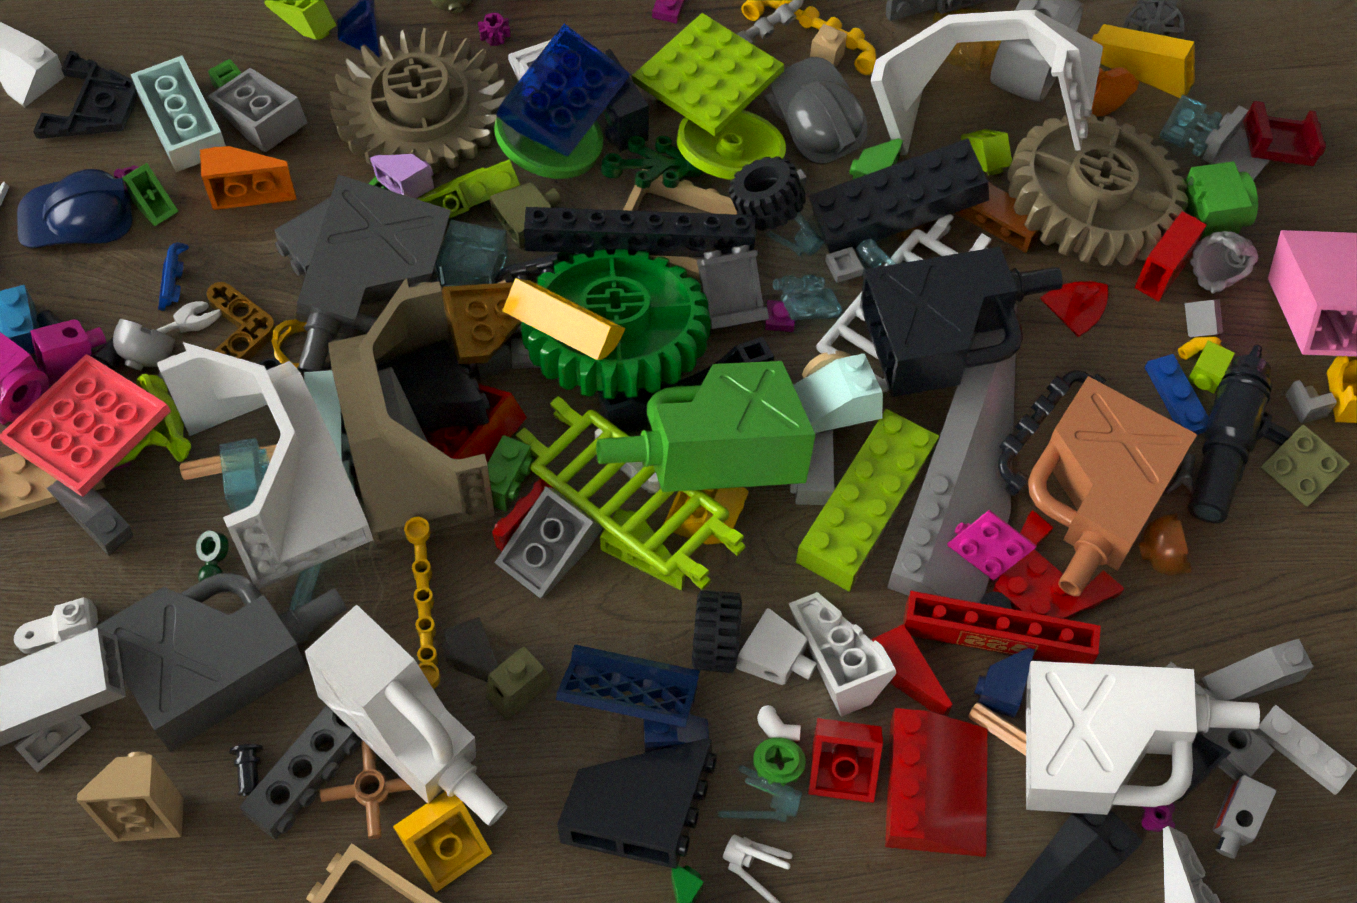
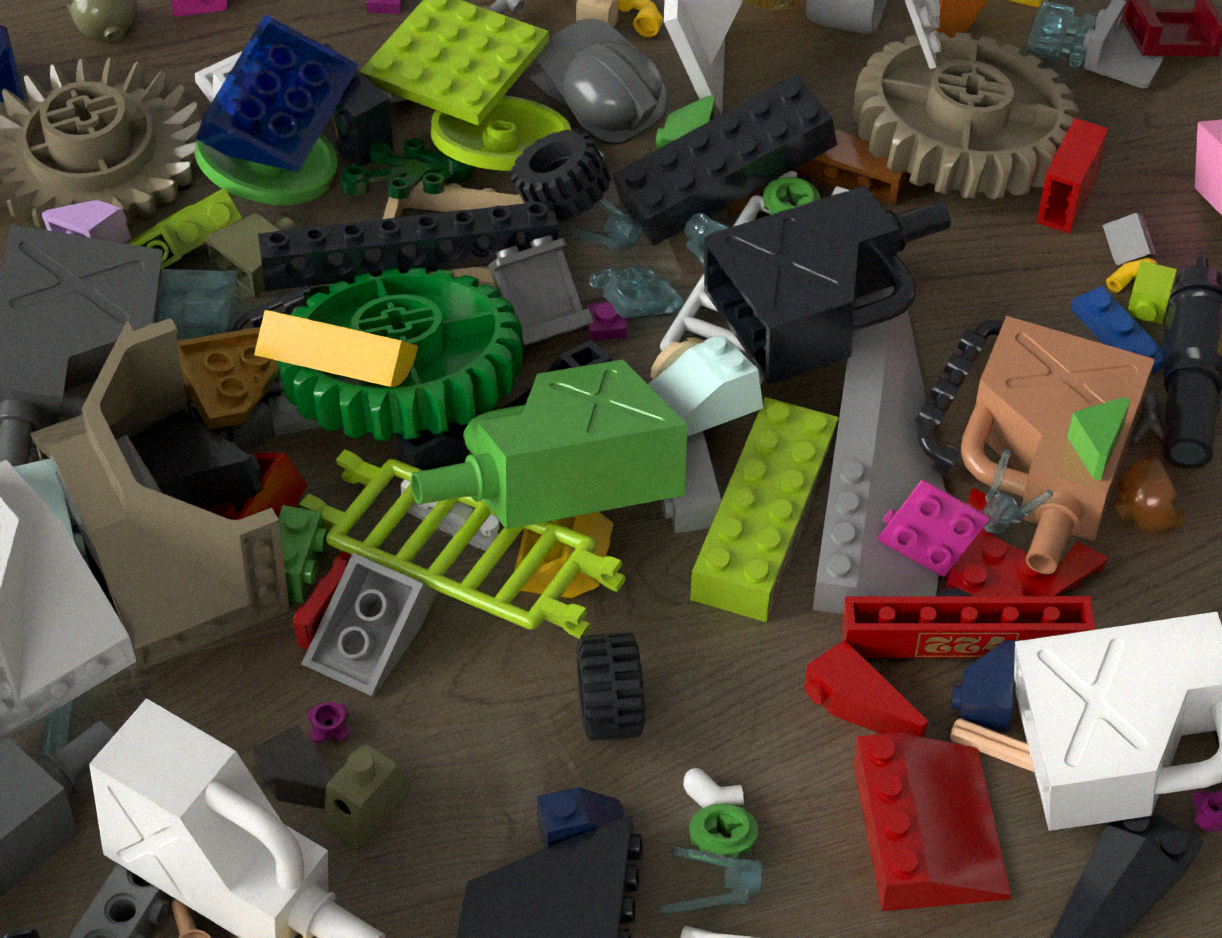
camera: 10 degrees left, 10 degrees down
yellow bar [404,517,440,689] -> none
magenta gear [478,13,511,46] -> none
dark blue fence [556,644,700,728] -> none
lime slope [600,508,685,591] -> none
white torso [736,608,817,685] -> none
white wedge [789,592,896,717] -> none
red slope [808,718,883,803] -> none
light grey plate [825,247,863,283] -> none
lime slope [961,129,1012,175] -> none
red shield [1040,281,1108,337] -> none
bright green piece [1185,161,1258,240] -> none
light grey hair [1190,231,1258,294] -> none
none -> magenta plate [307,701,351,743]
none -> bright green gear [763,177,820,215]
none -> clear light blue plant [981,450,1053,534]
none -> bright green slope [1067,397,1131,481]

